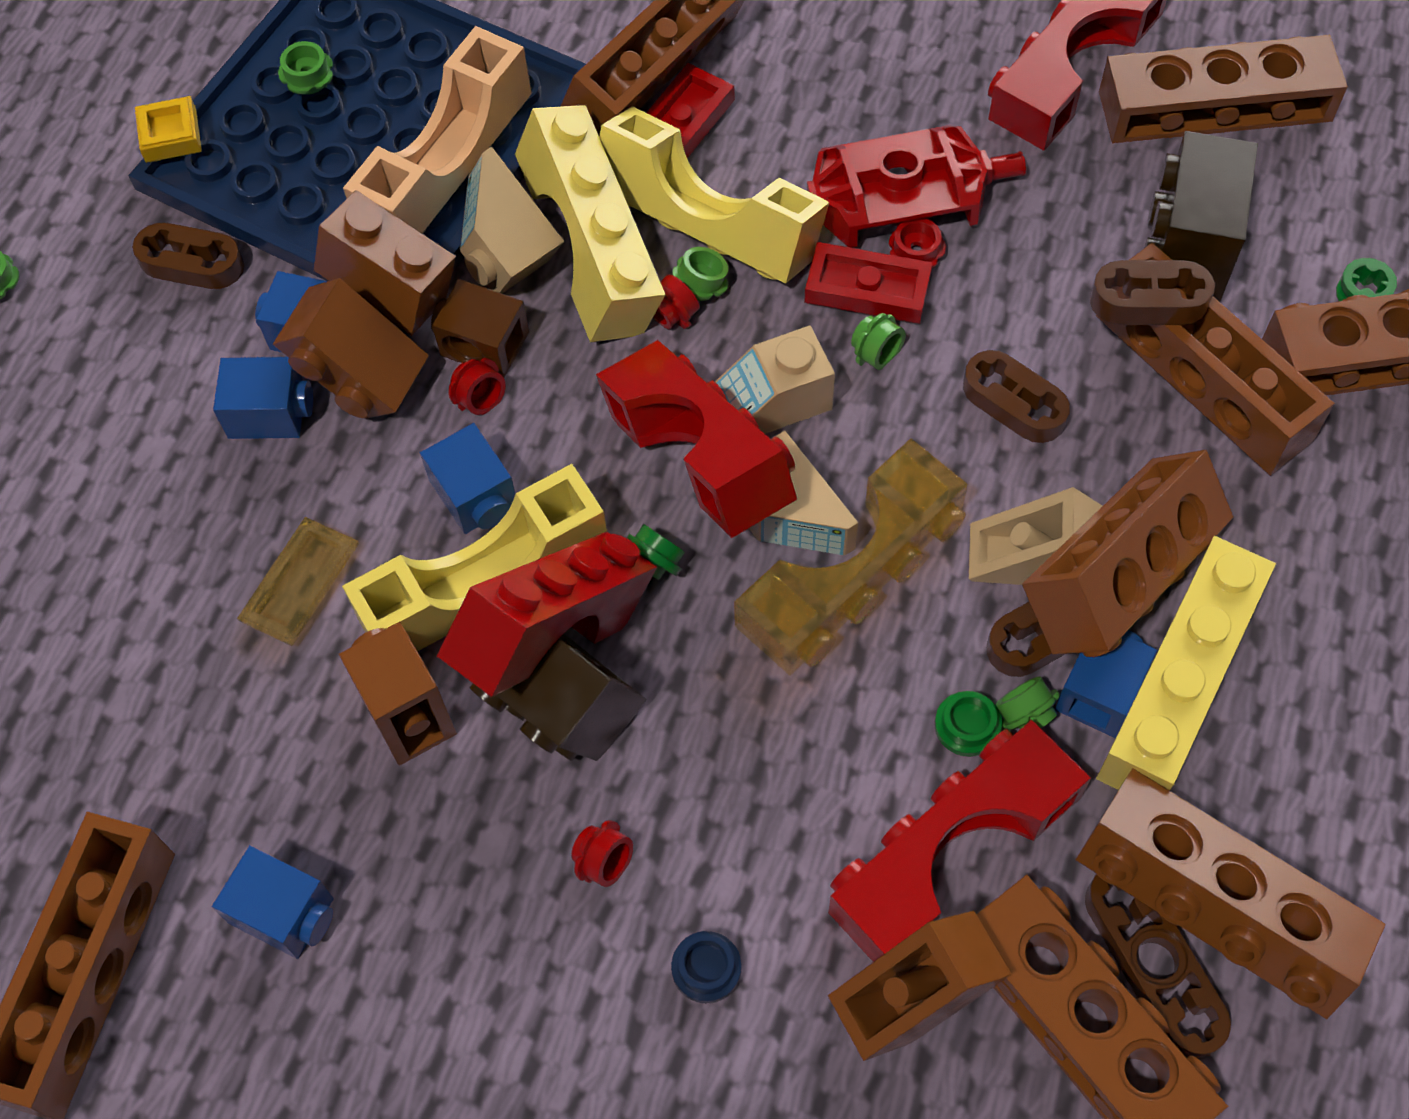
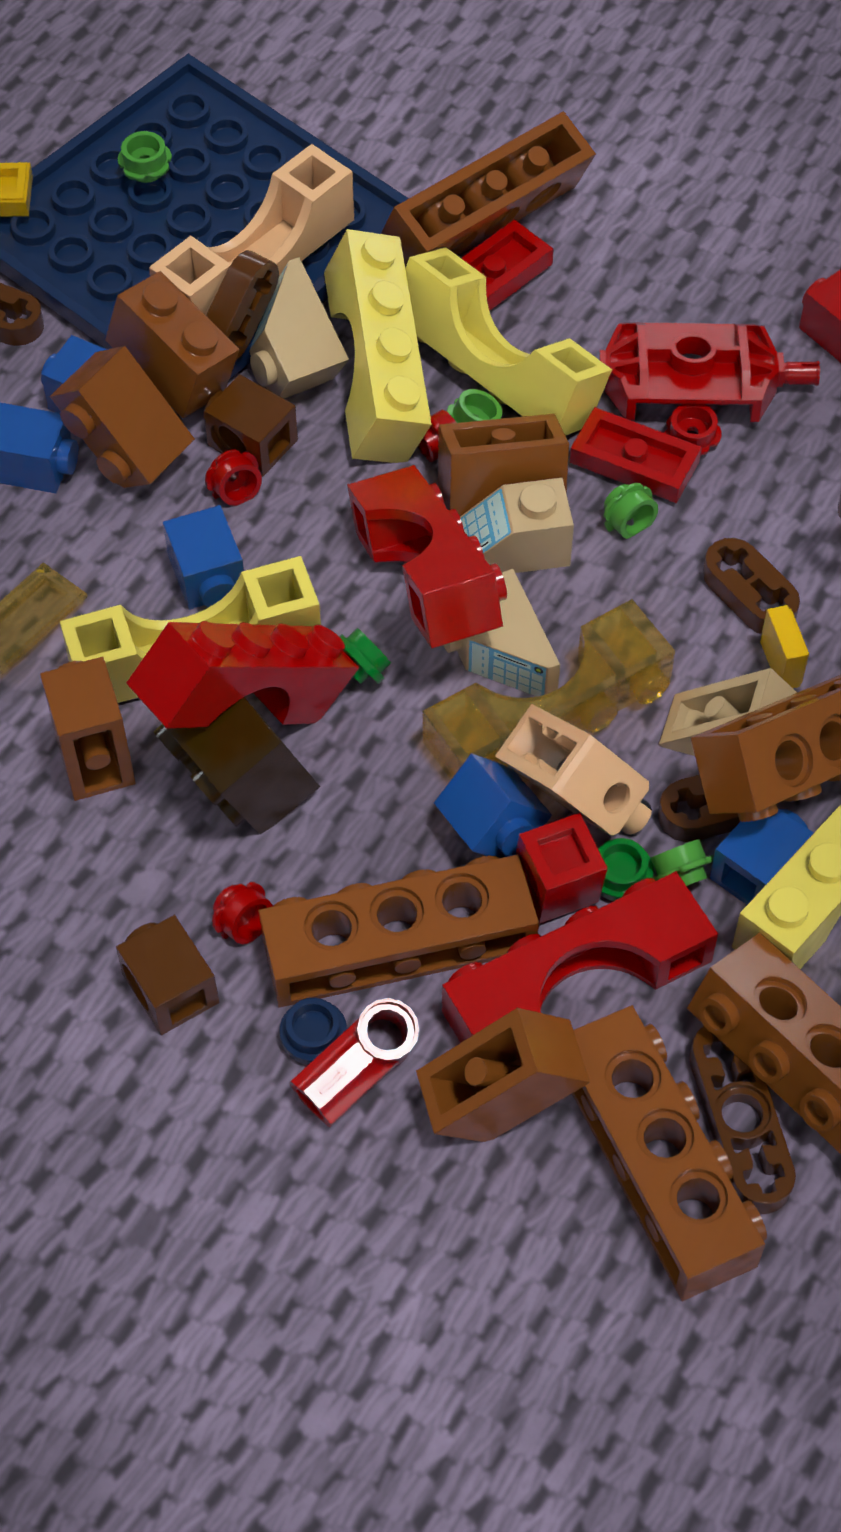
camera: 10 degrees right, 5 degrees down
none -> reddish brown brick [116,914,219,1036]
none -> reddish brown beam [206,250,279,360]
none -> dark orange brick [259,855,539,1008]
none -> red piece [289,998,419,1128]
none -> blue brick [434,753,552,858]
none -> dark orange brick [438,414,569,516]
none -> light nougat torso [495,704,652,836]
none -> red brick [516,813,608,924]
none -> yellow tile [760,605,809,688]

